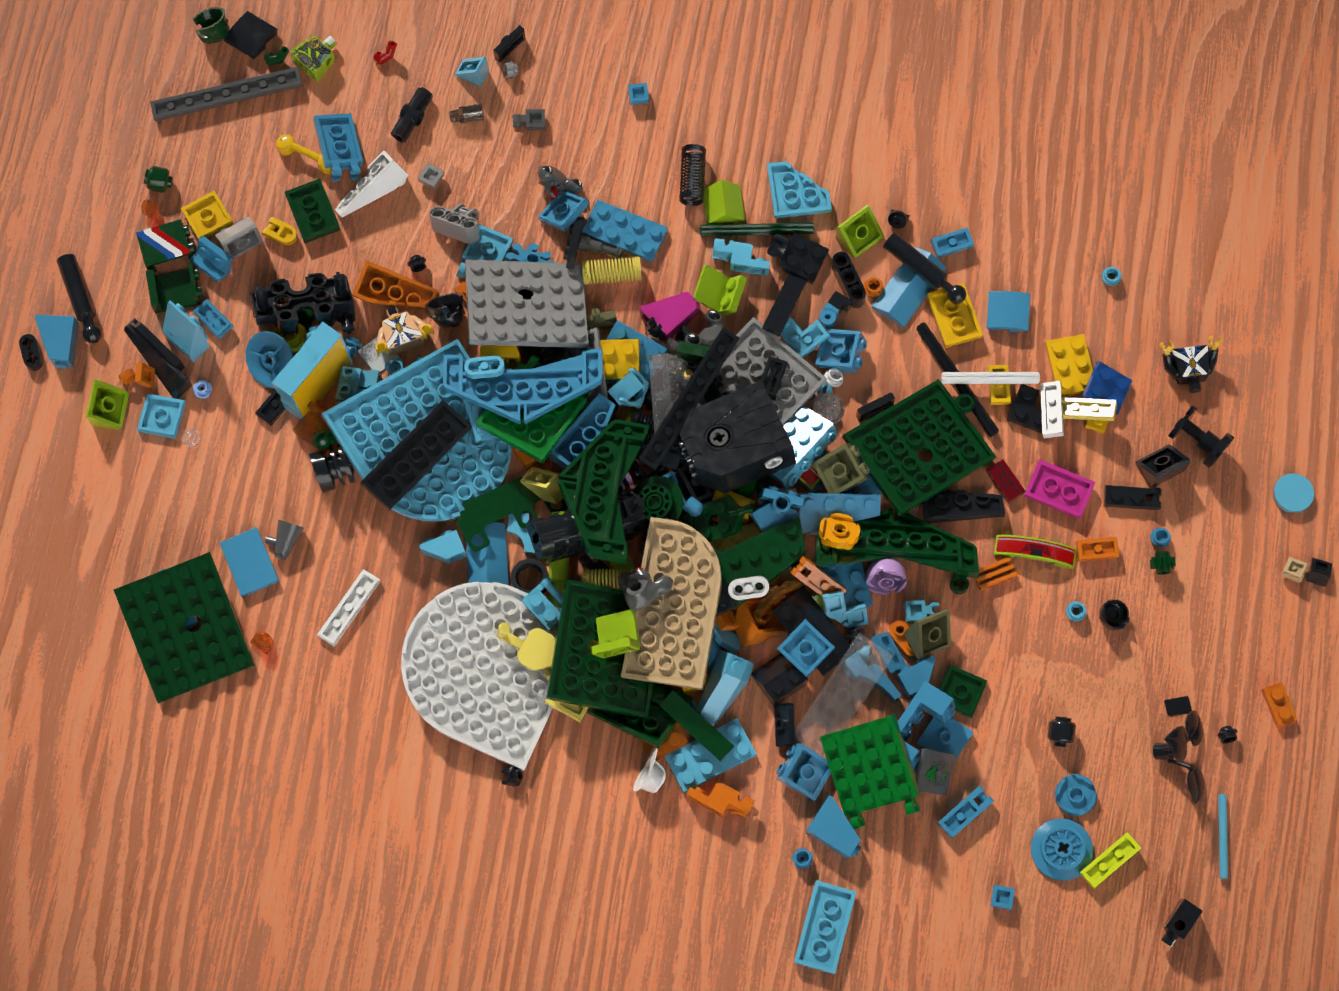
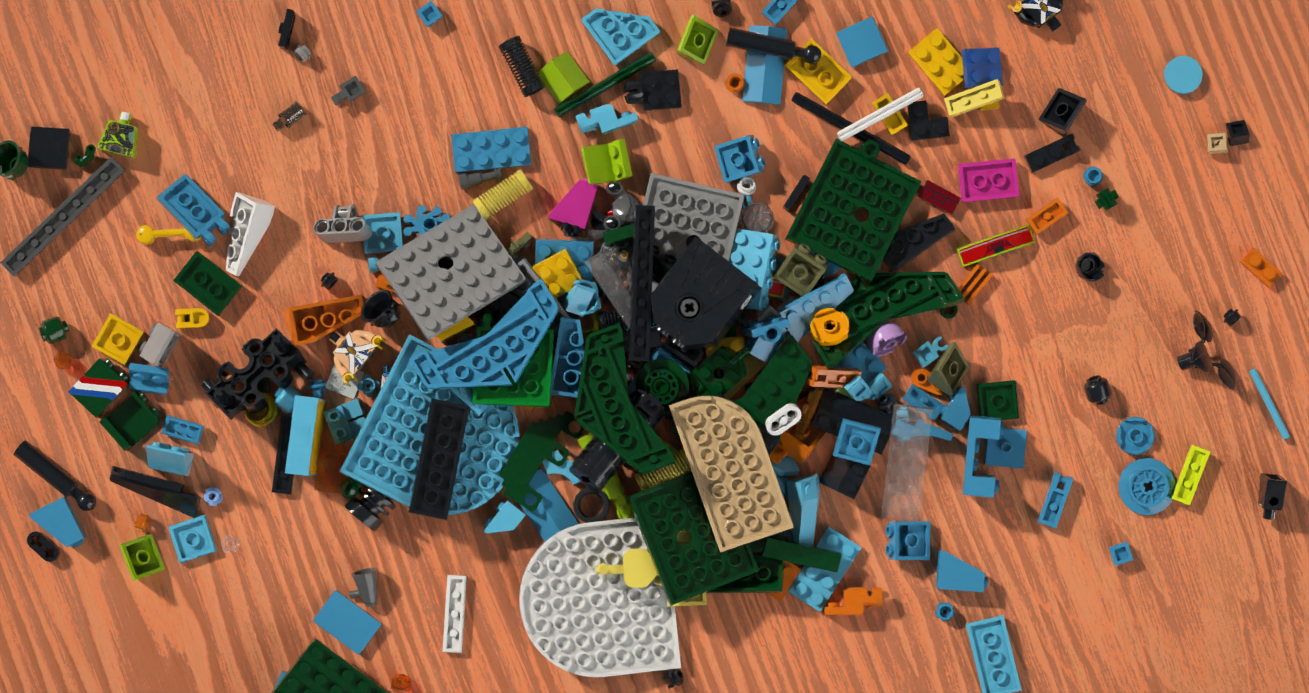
camera: 35 degrees left, 15 degrees up
orange plate [135,362,155,388] -> none
dark azure piece [245,331,293,389] -> none
red arm [373,41,397,64] -> none
black piece [391,87,433,143] -> none
light grey plate [418,163,445,190] -> none
medium azure slope [454,57,489,87] -> none
medium azure plate [464,356,505,379] -> none
light yellow slope [520,467,563,504] -> none
medium azure plate [521,576,563,631] -> none
dark grey head [537,166,583,198] -> none
dark azure plate [538,190,589,232] -> none
black plate [563,217,584,269] -> none
lime bracket [591,609,640,658] -> none
dark grey head [618,567,673,612] -> none
white piece [633,747,666,793] -> none
dark azure piece [682,496,703,517] -> none
black tile [760,356,788,399] -> none
black tile [762,272,807,337] -> none
black plate [774,703,795,747] -> none
medium azure plate [780,317,831,358] -> none
leg [819,291,852,329] -> none
green plate [820,714,921,830] -> none
black beam [832,252,866,308] -> none
dark grey slope [916,748,955,795] -> none
white plate [1041,381,1064,438] -> none
medium azure plate [1066,601,1087,622] -> none
black sticker [1164,696,1192,716] -> none
black piece [1168,405,1234,468] -> none

